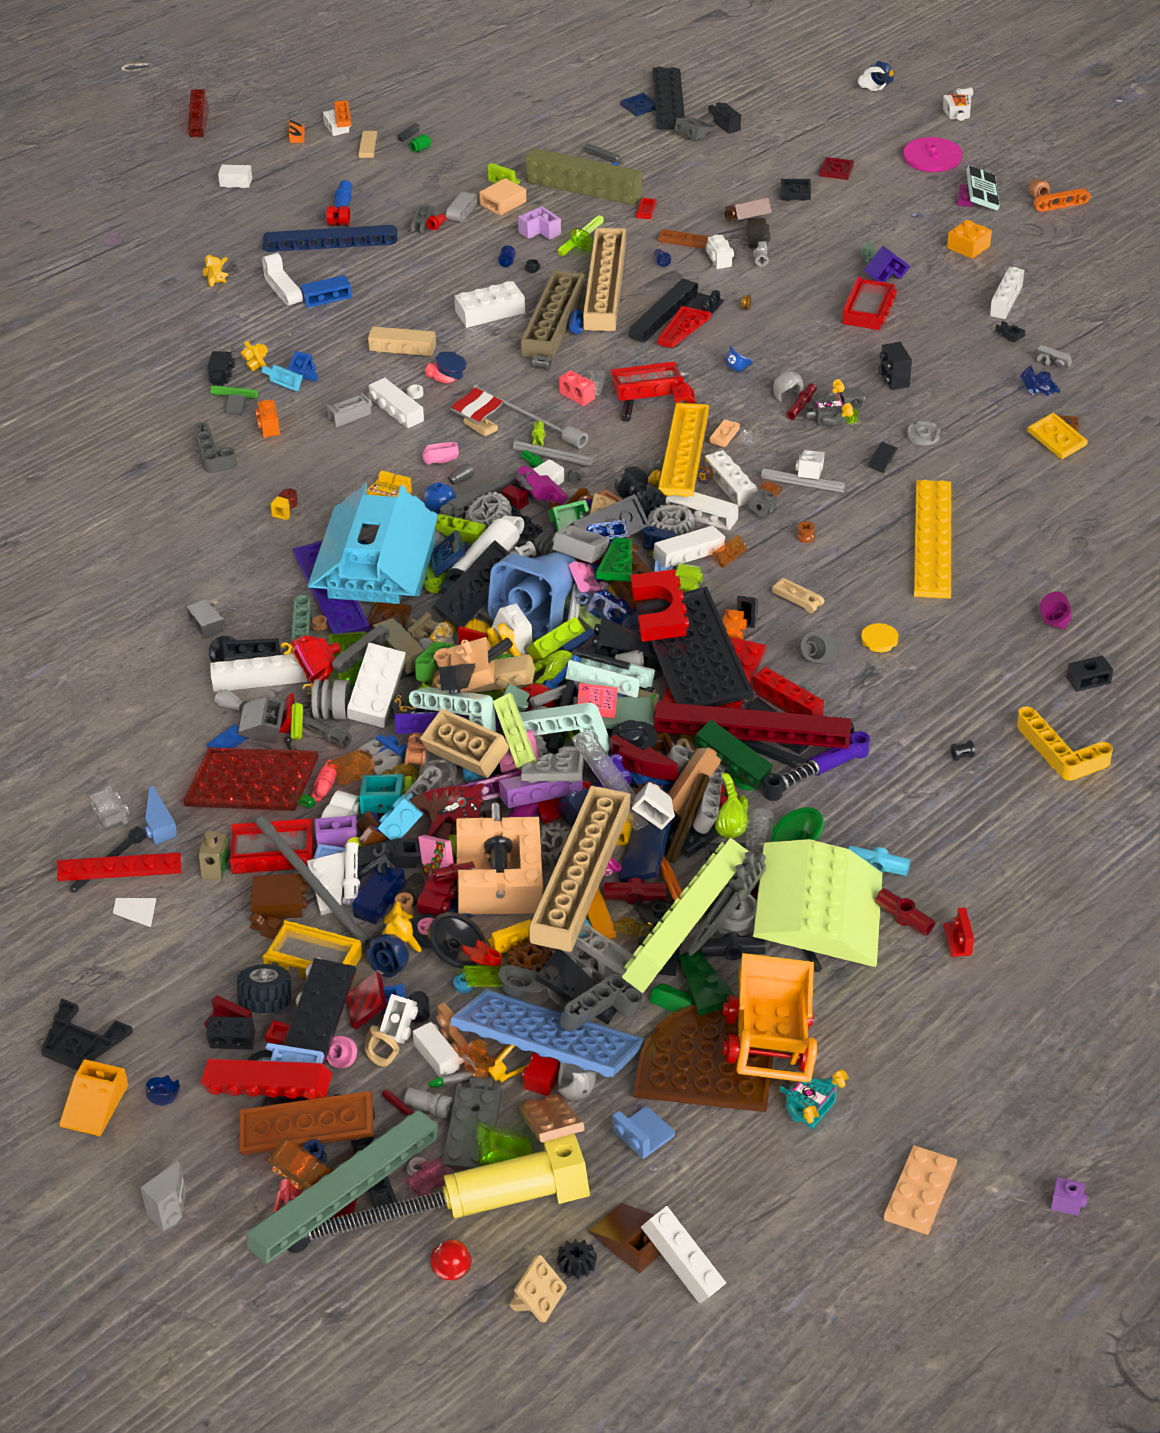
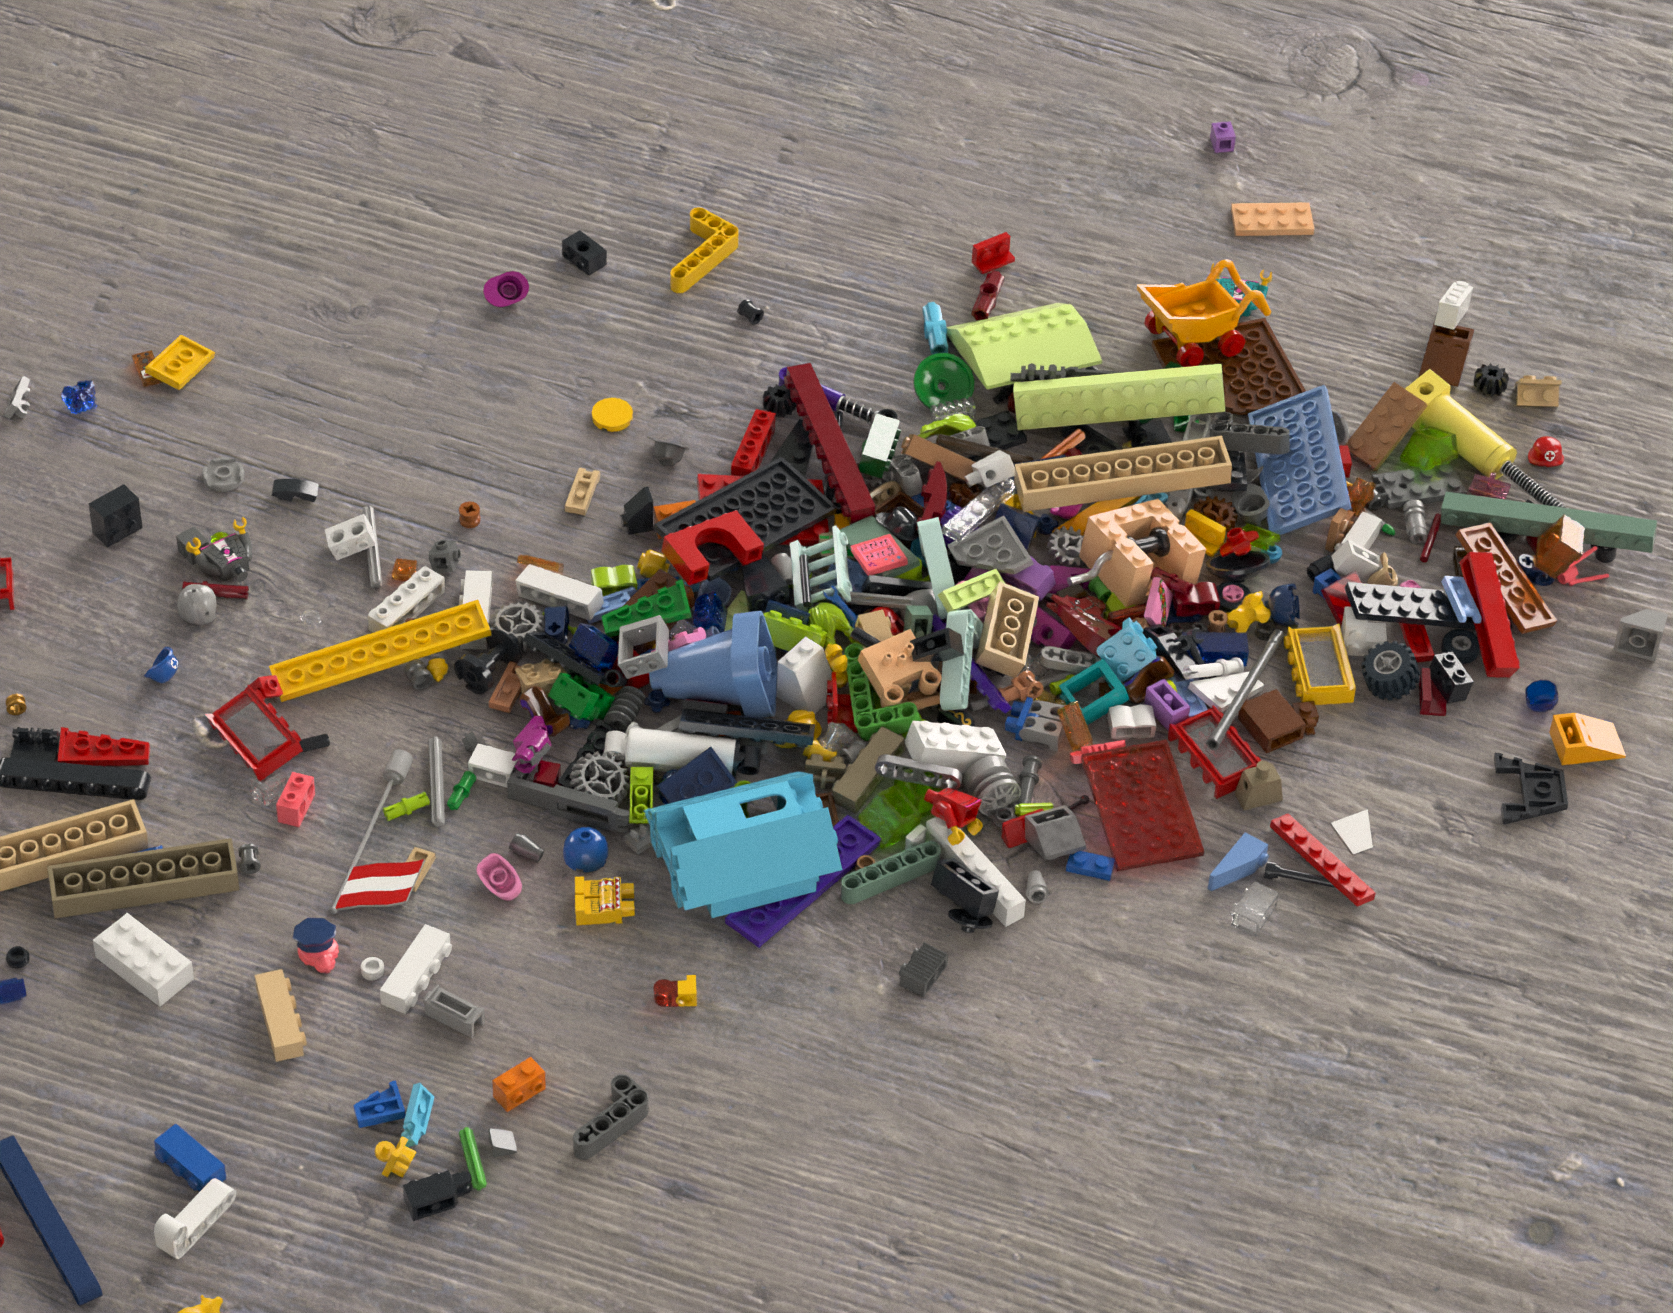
camera: 120 degrees left, 5 degrees up
medium blue bracket [612,1107,675,1159] -> none
light nougat plate [710,419,740,447] -> none
yellow plate [914,480,951,598] -> none

